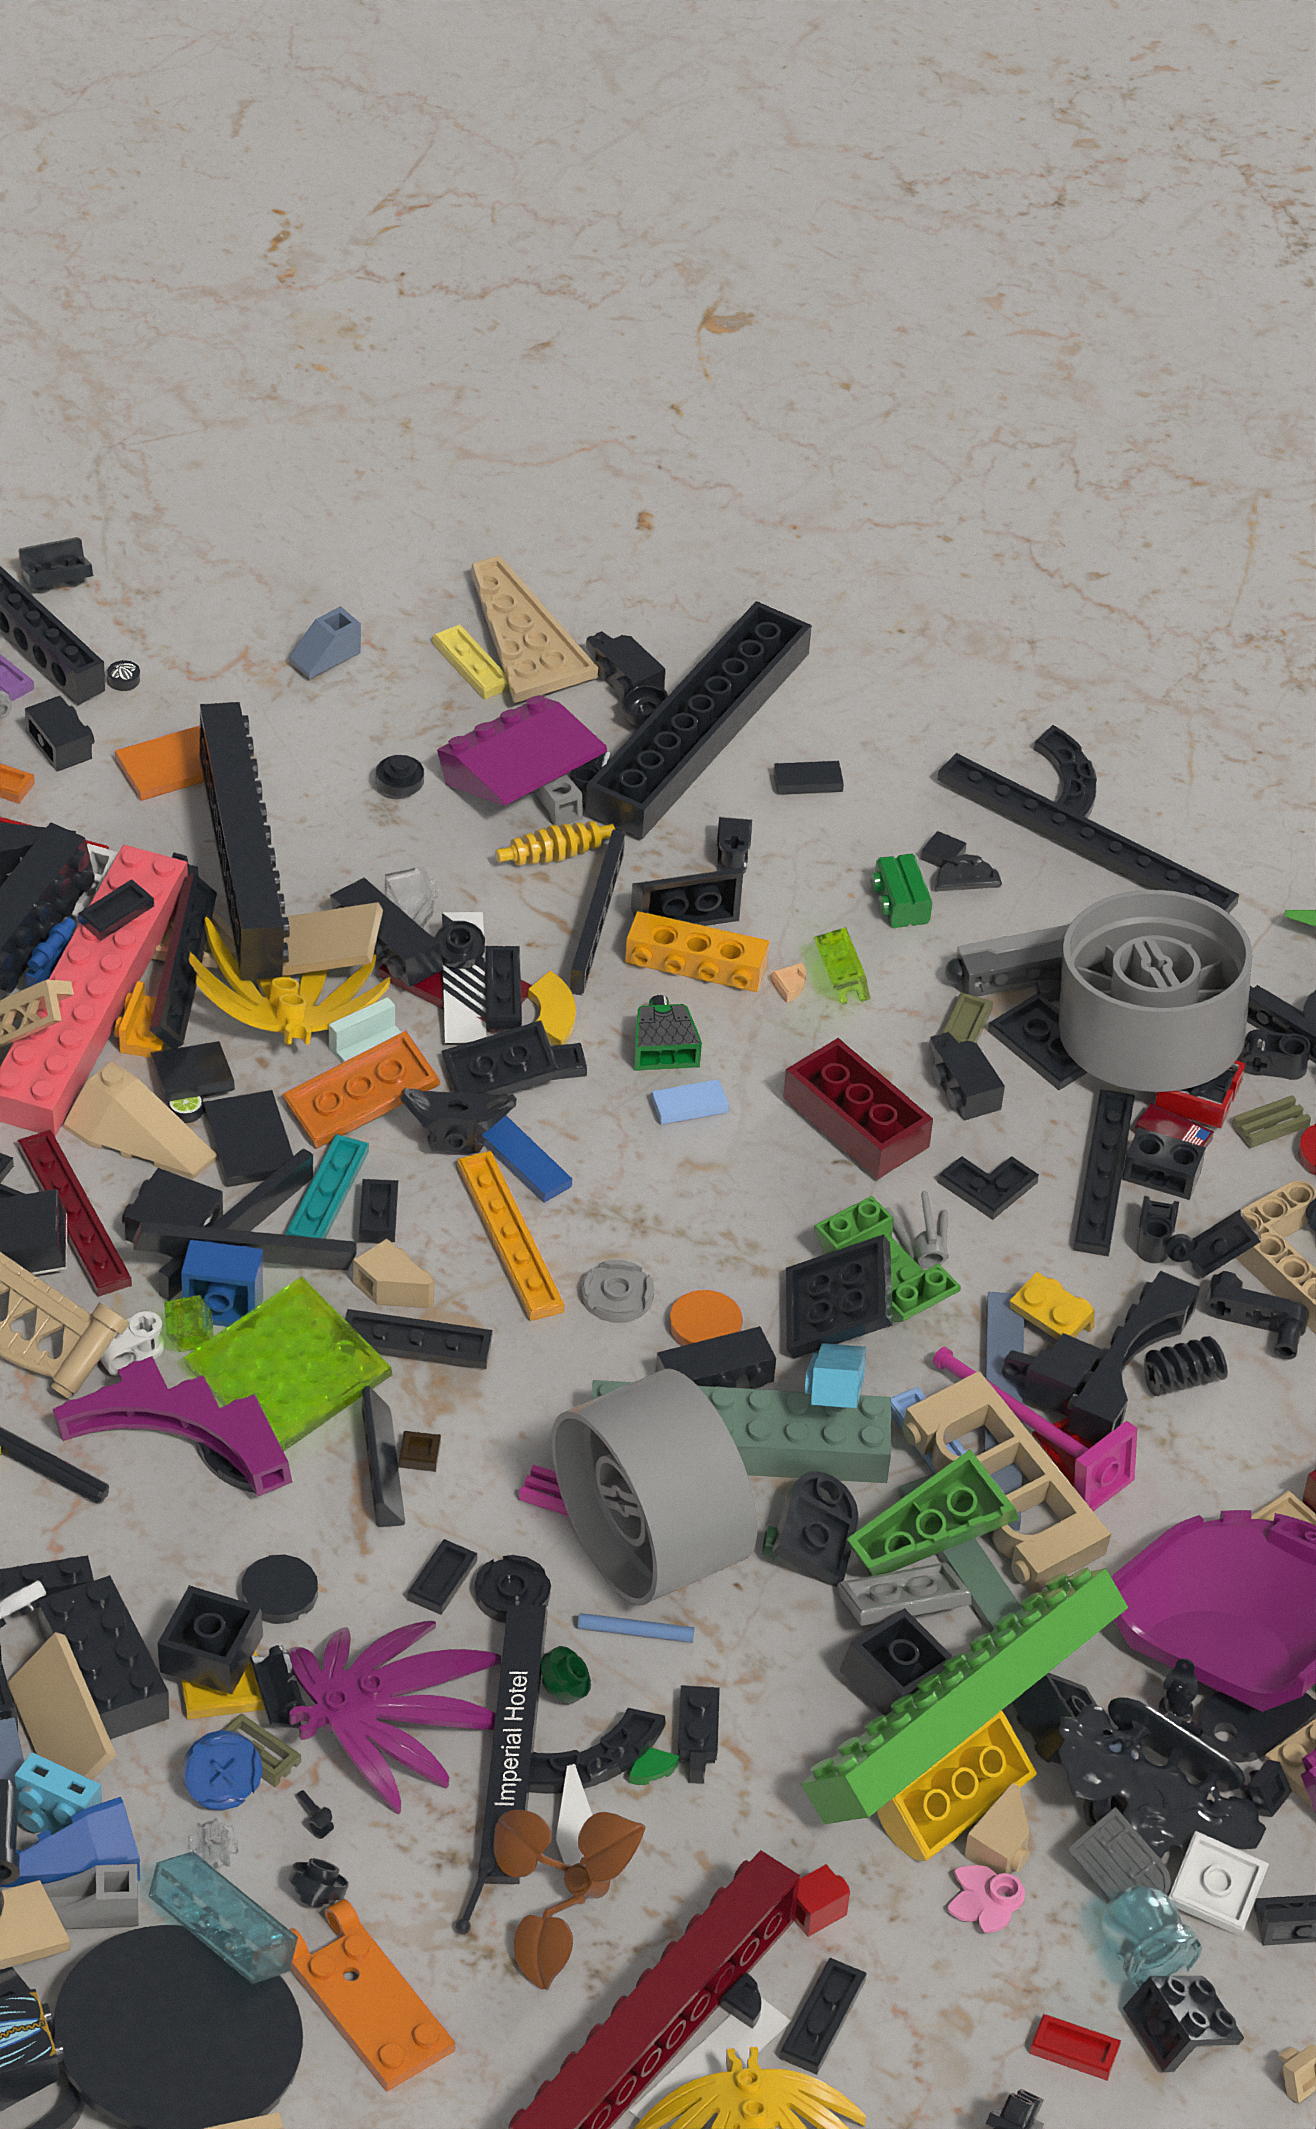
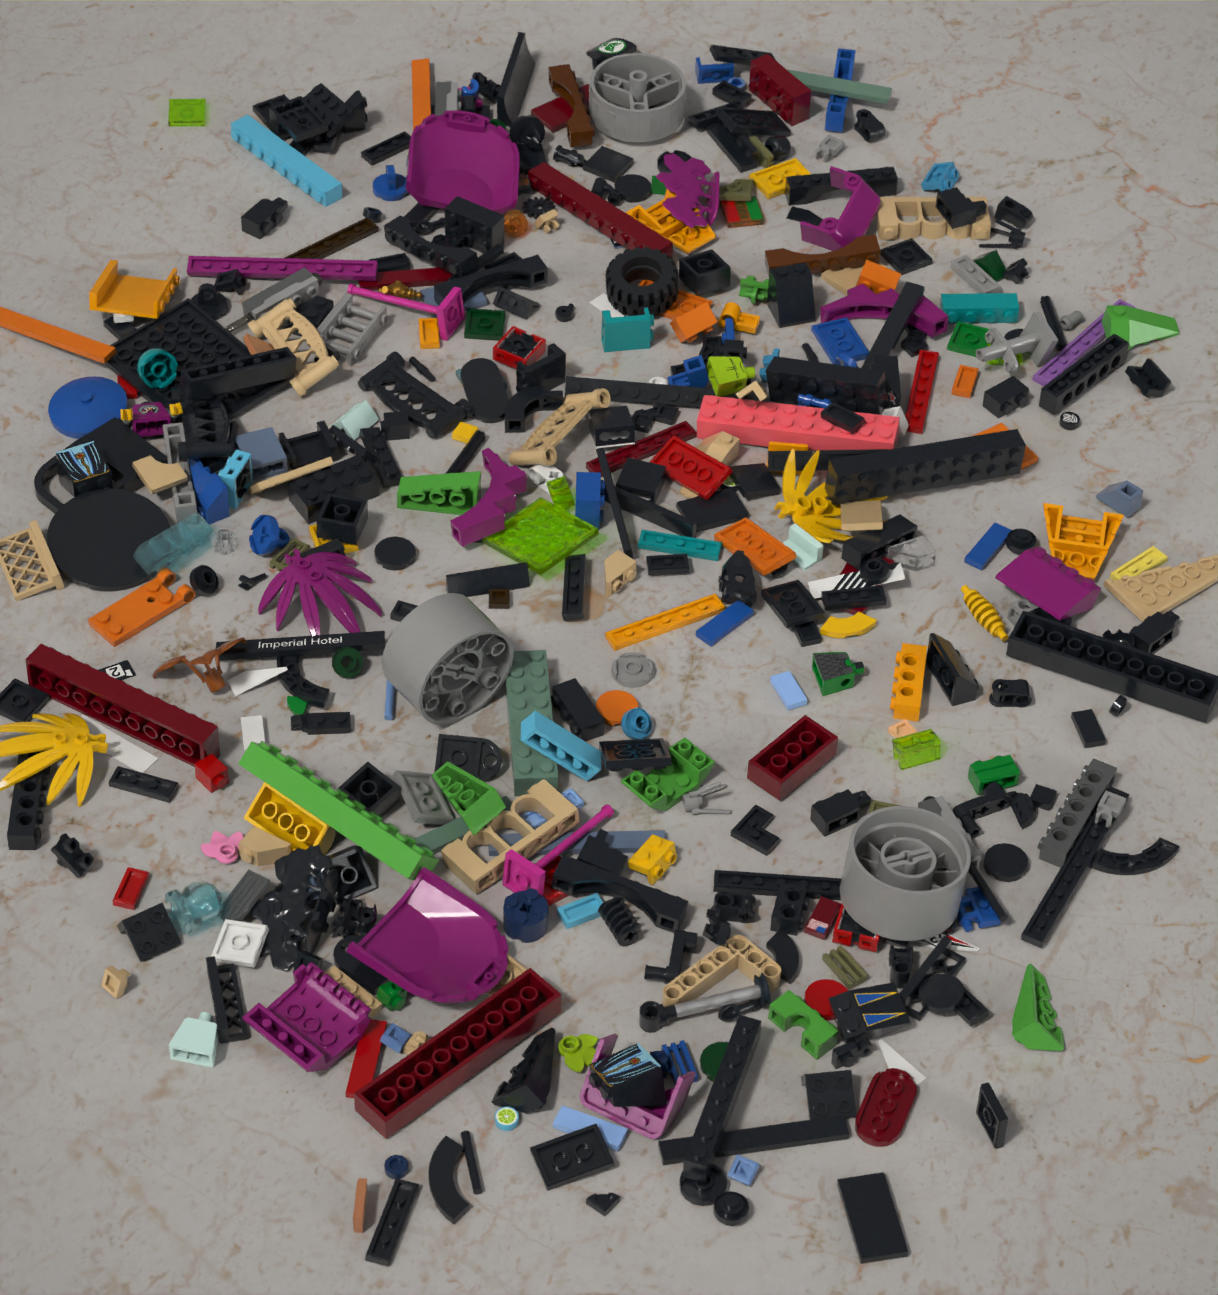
camera: 85 degrees right, 0 degrees up
black hinge [455,1856,496,1934] -> none
black tile [570,830,625,996] -> none
black tile [720,1972,762,2029] -> none
none -> sticker [99,660,136,680]
none -> white tile [240,715,265,753]
none -> bright green wedge [397,471,481,515]
none -> dark blue brick [503,888,549,943]
none -> medium azure tile [557,893,603,929]
none -> dark azure plate [621,708,652,740]
none -> red tile [650,435,733,500]
none -> black tile [766,929,799,984]
none -> black beam [953,782,1011,838]
none -> blue tile [964,522,1012,570]
none -> black tile [984,843,1028,882]
none -> dark grey brick [1038,758,1117,868]
none -> light orange wedge [1043,503,1124,580]
none -> light grey plate [1095,791,1126,827]
none -> black tile [1109,695,1128,717]

